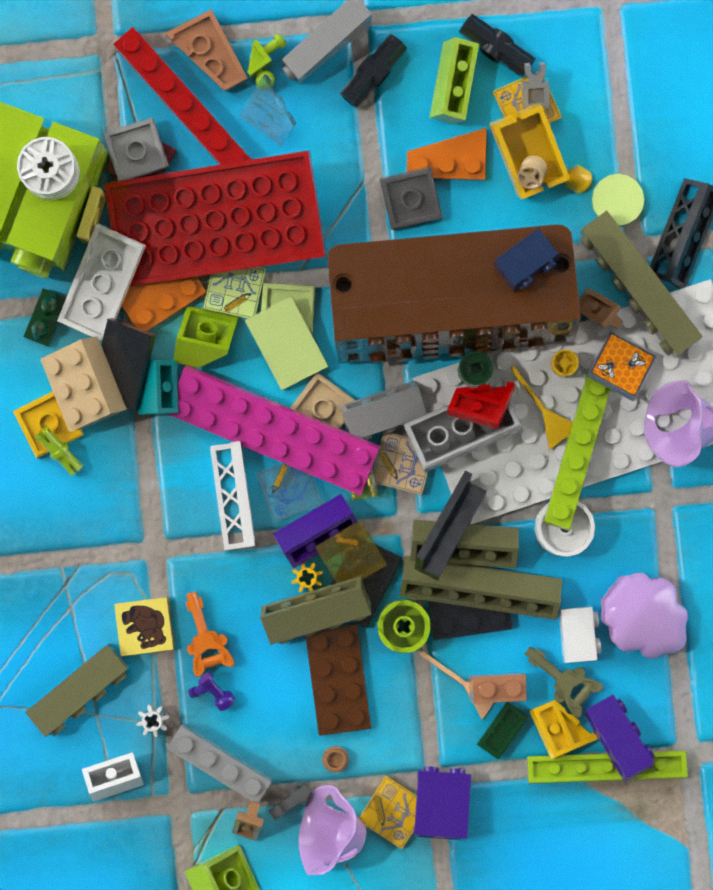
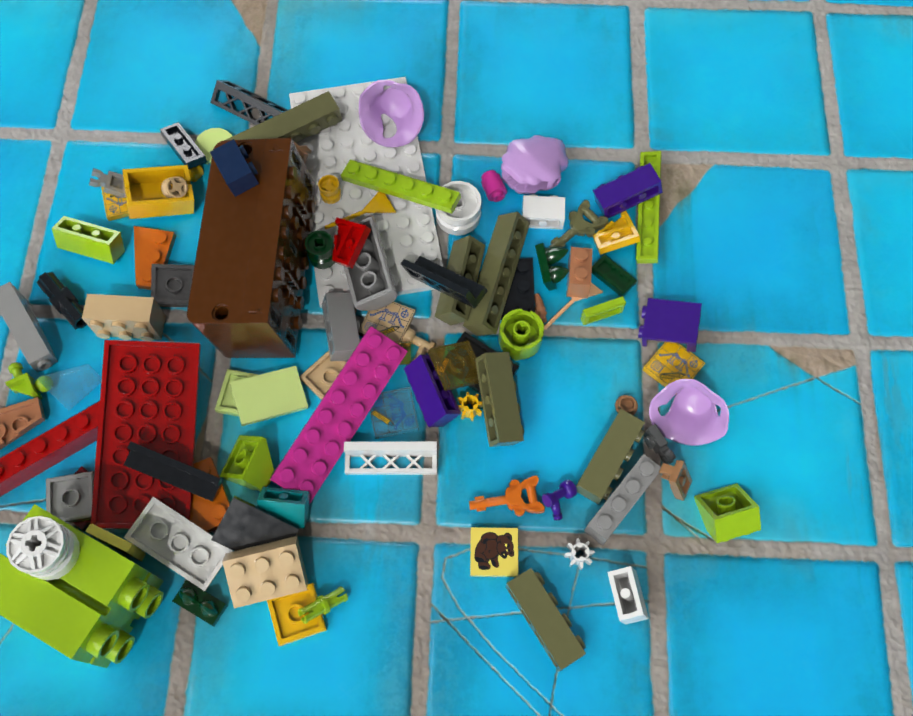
camera: 80 degrees left, 20 degrees down
yellowish green tile [203,267,266,319] -> none
reddish brown plate [305,623,371,735] -> none
black piece [459,14,536,78] -> none
tile [587,331,657,401] -> none
none -> tan brick [82,294,166,341]
none -> black fence [124,441,223,502]
none -> plate [160,122,207,169]
none -> tan piece [402,328,436,361]
none -> dark pink brick [481,170,507,202]
none -> nougat piece [534,293,547,323]
none -> dark green tile [535,243,569,291]
none -> olive brick [576,409,645,505]
none -> lime tile [580,296,626,325]

